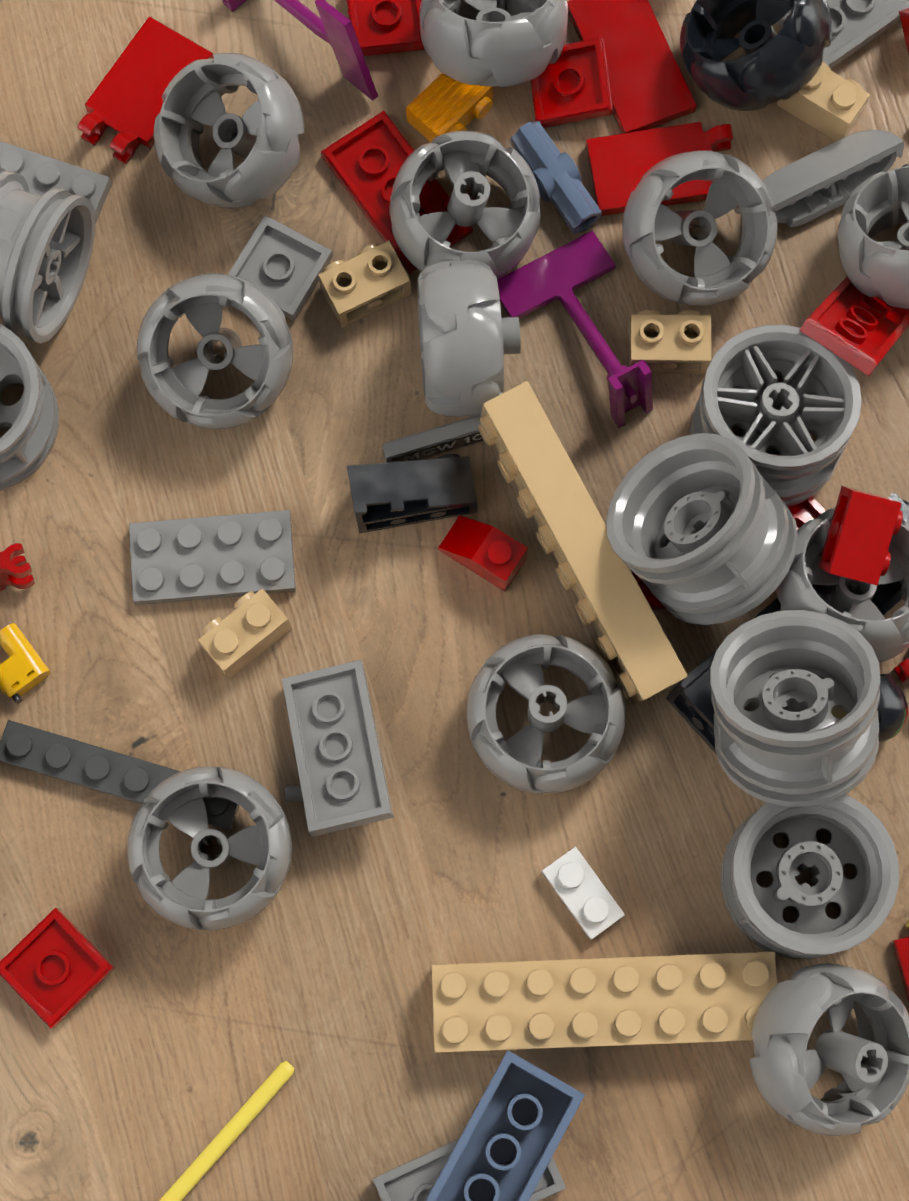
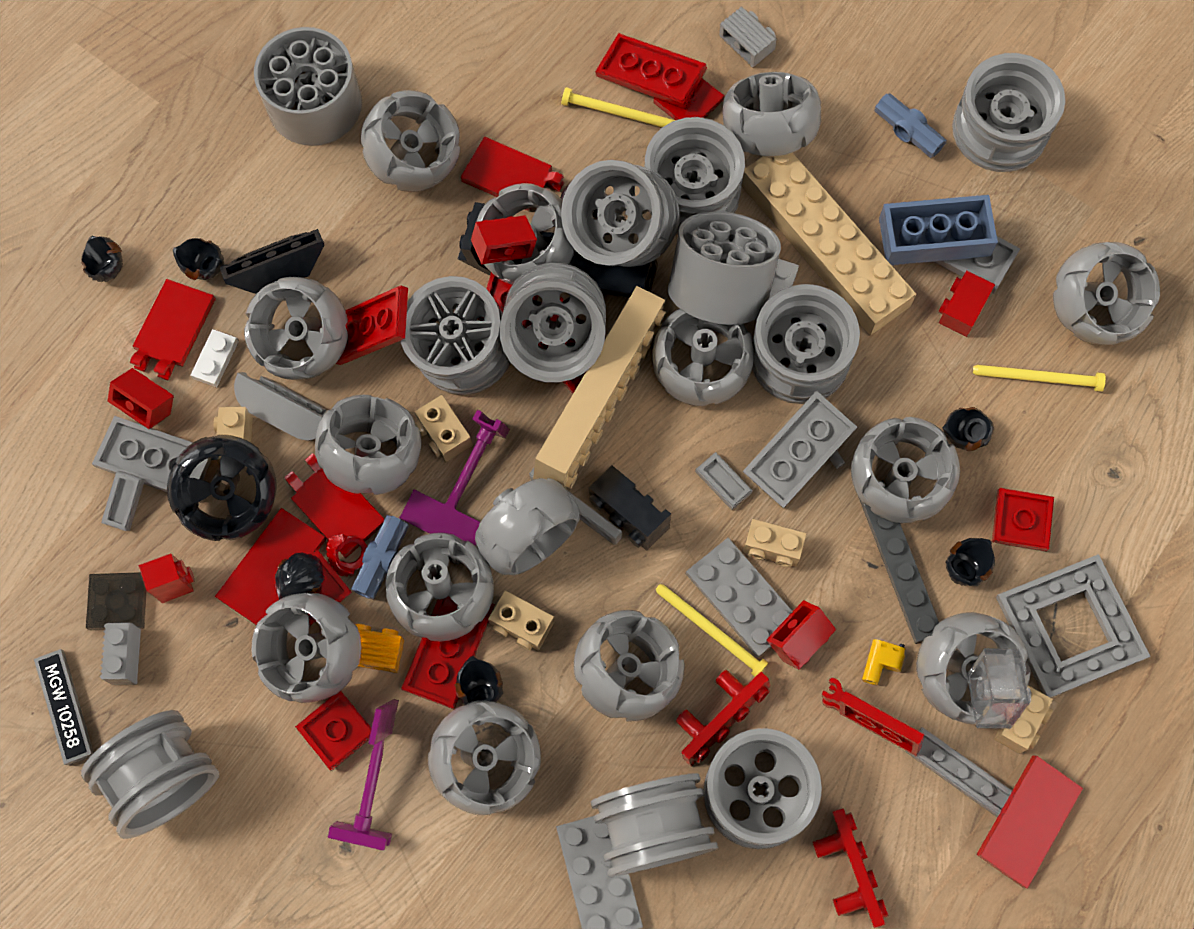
camera: 125 degrees left, 5 degrees down
red tile [77,16,214,164] -> none
light grey plate [228,215,333,321] -> none
red slope [438,515,528,592] -> none
none -> black hair [275,552,324,600]
none -> red piece [326,534,367,577]
none -> black hair [455,656,503,706]
none -> light yellow bar [656,584,769,677]
none -> light grey wheel [668,212,781,325]
none -> red plate [676,670,770,766]
none -> light grey tile [695,452,753,510]
none -> light grey wheel [752,284,860,404]
none -> red brick [766,600,836,670]
none -> red brick [938,270,995,337]
none -> black hair [942,407,995,451]
none -> black hair [945,538,995,586]

